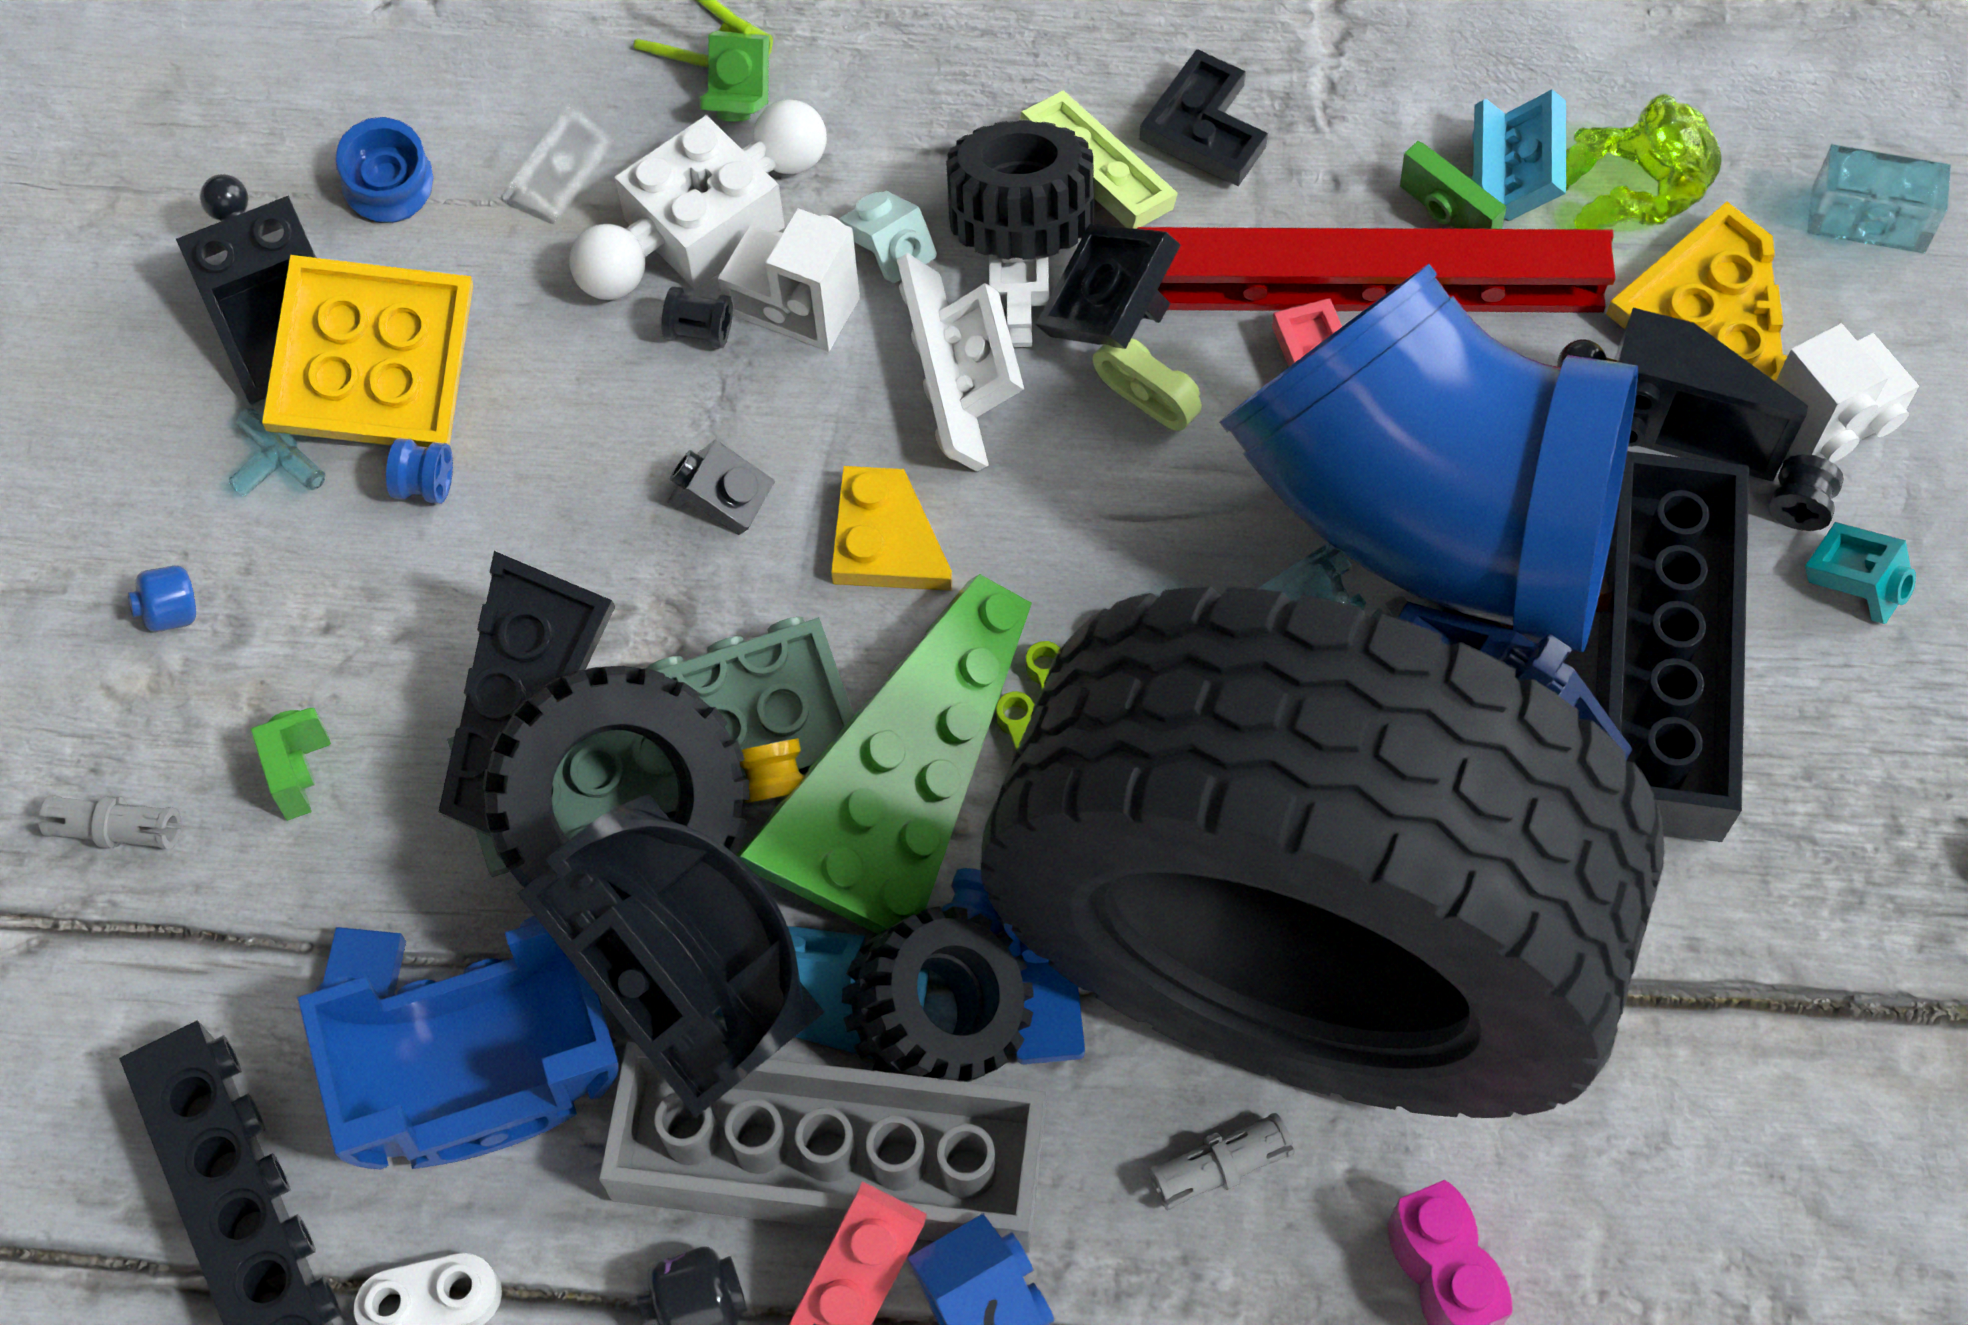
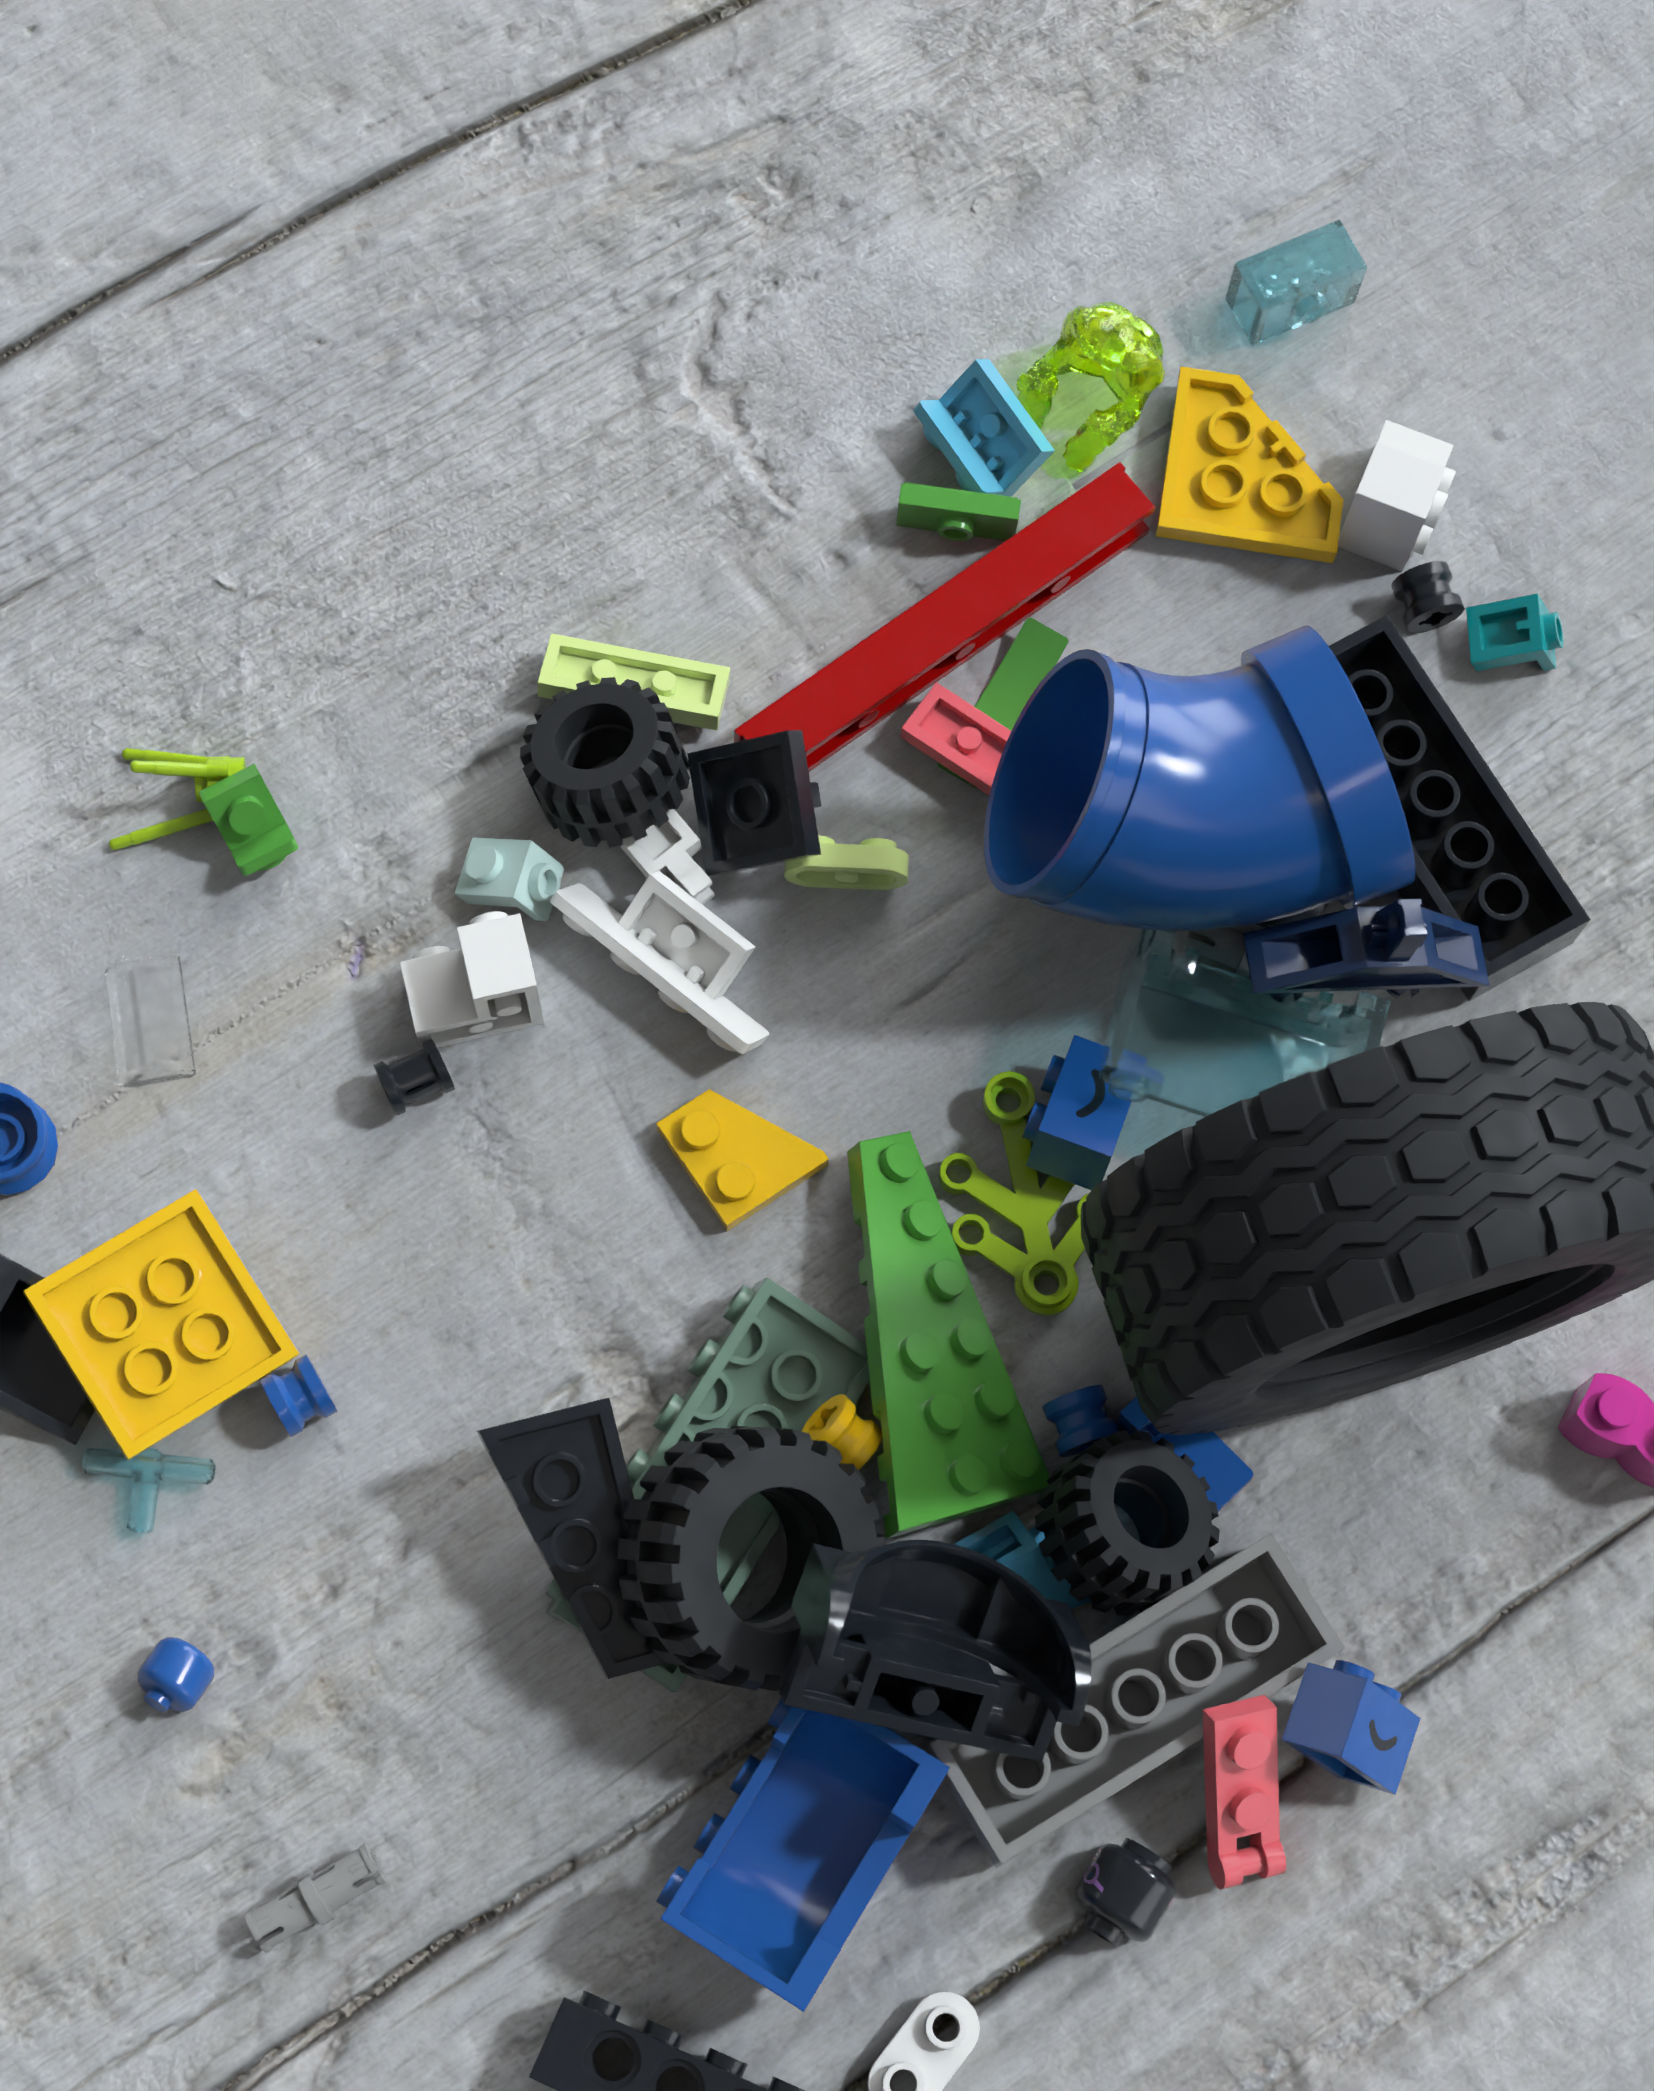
camera: 45 degrees left, 10 degrees up
bright green bracket [250,708,331,821] -> none
blue tile [323,927,407,1000] -> none
white brick [569,100,827,300] -> none
bracket [667,439,775,535] -> none
black plate [1139,49,1268,187] -> none
light grey pin [1148,1113,1294,1211] -> none
black slope [1557,307,1808,482] -> none

